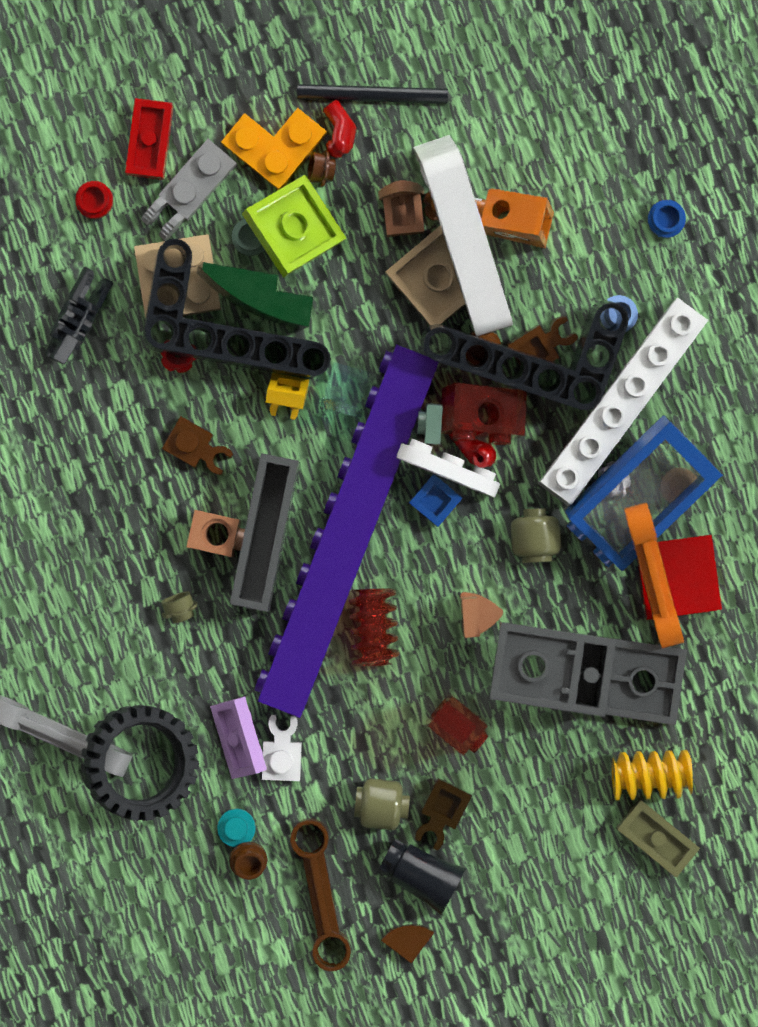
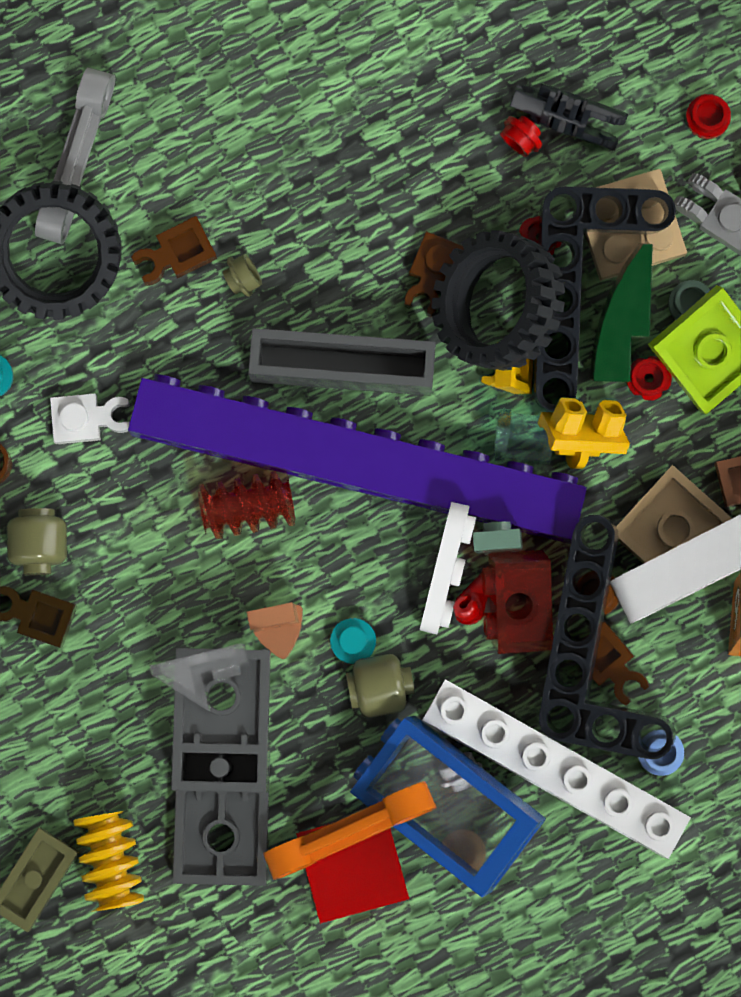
camera: 80 degrees right, 5 degrees down
nougat brick [186,510,245,557] -> none
lavender plate [210,697,267,779] -> none
blue plate [409,474,462,527] -> none
clear red brick [426,692,489,756] -> none
none -> reddish brown plate [131,216,217,286]
none -> clear slope [150,643,250,712]
none -> teal plate [330,618,376,664]
none -> black tyre [432,230,565,371]
none -> red plate [500,116,542,157]
none -> yellow hips [537,398,630,469]
none -> red plate [627,356,672,401]

